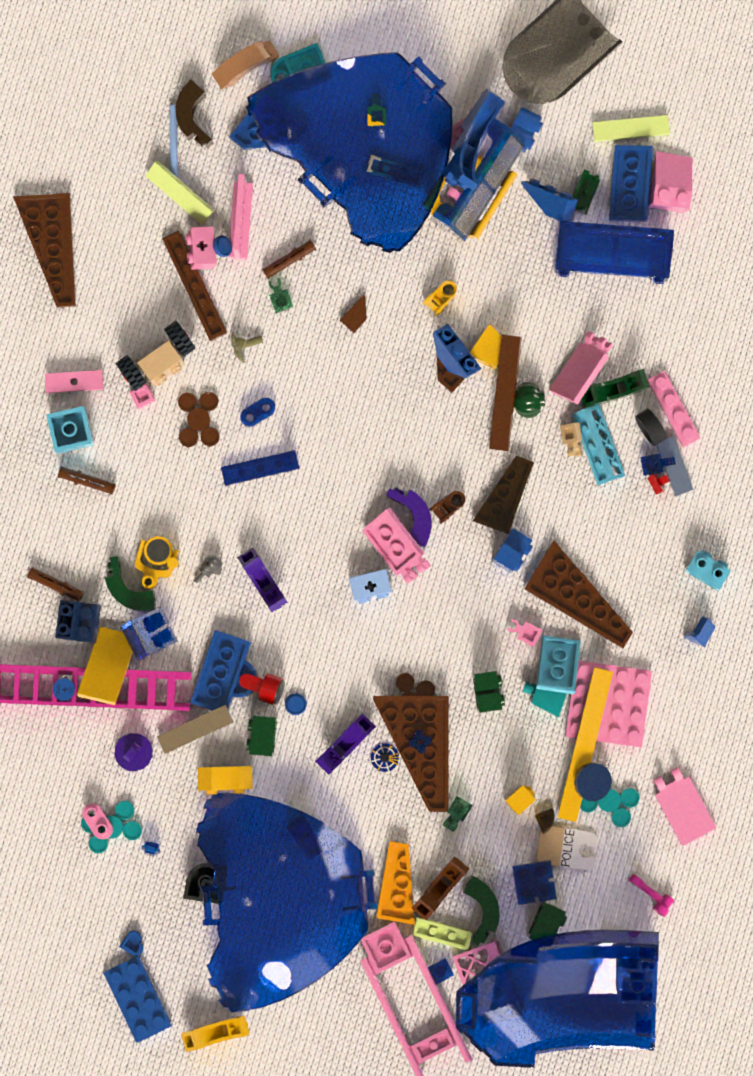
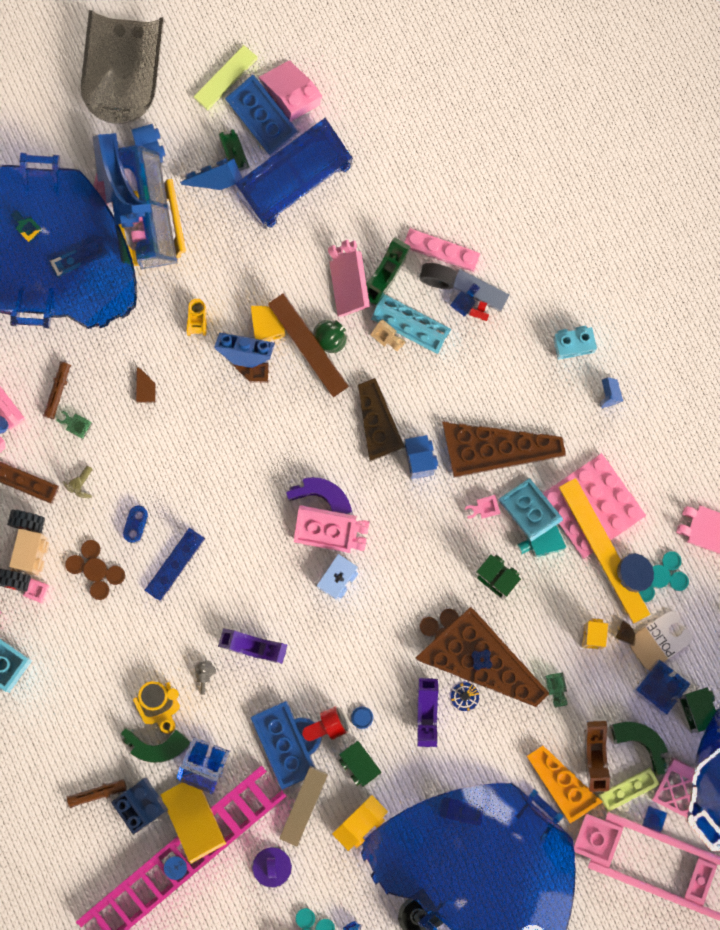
camera: 45 degrees left, 5 degrees down
reddish brown pin [58,466,116,495] -> none
reddish brown piece [429,491,466,524] -> none

